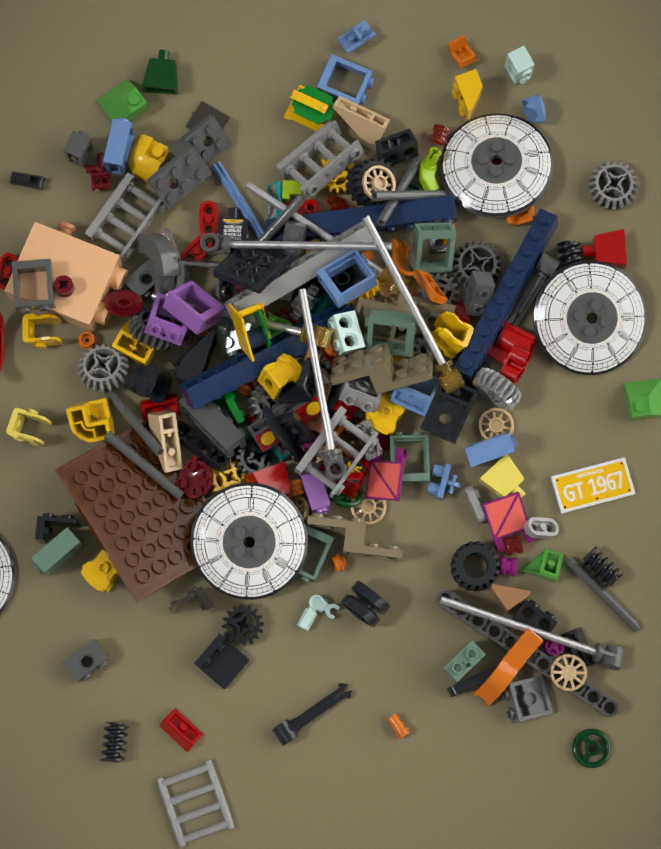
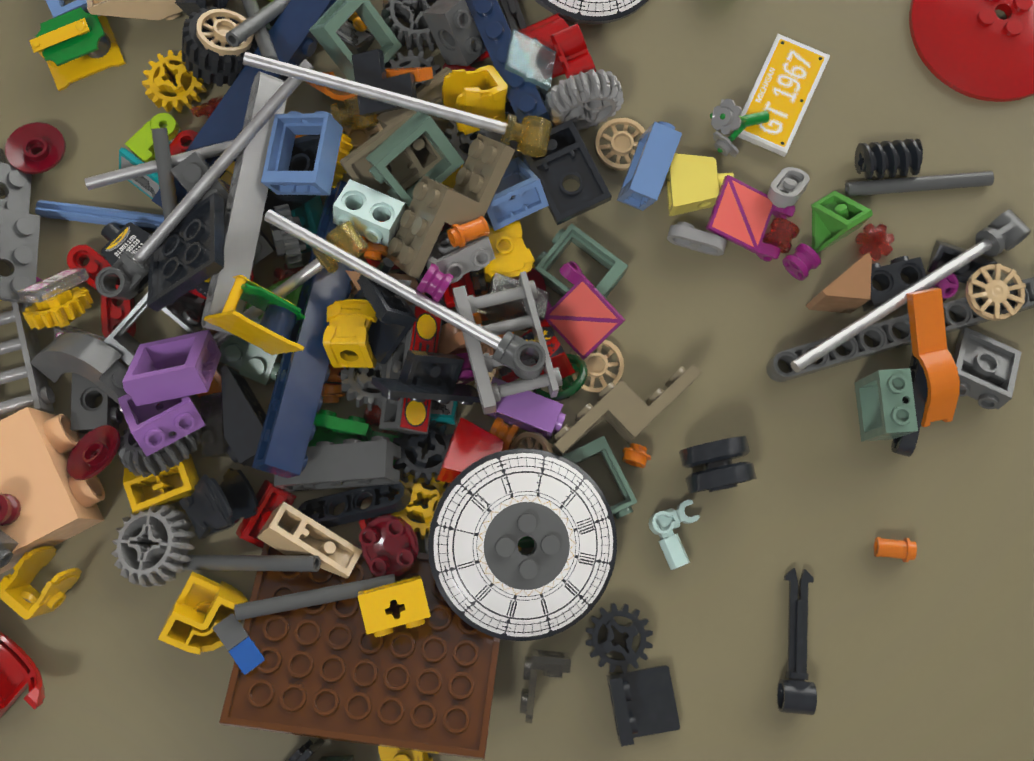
camera: 45 degrees left, 0 degrees up
light yellow piece [6,408,52,447] -> none
orange plate [78,331,97,350] -> none
light grey fence [276,118,364,201] -> none
medium blue hips [427,463,461,501] -> none
black tyre [450,541,500,592] -> none
none -> dark red dish [5,122,66,174]
none -> clear tile [17,268,89,302]
none -> yellow gear [22,286,94,330]
none -> sticker [213,613,265,675]
none -> black tile [352,49,417,117]
none -> yellow brick [357,575,431,637]
none -> magenta wheel [416,263,454,303]
none -> orange pin [447,216,490,248]
none -> clear light blue piece [504,29,556,91]
none -> light grey plant [710,99,769,157]
none -> clear red plant [855,223,894,261]

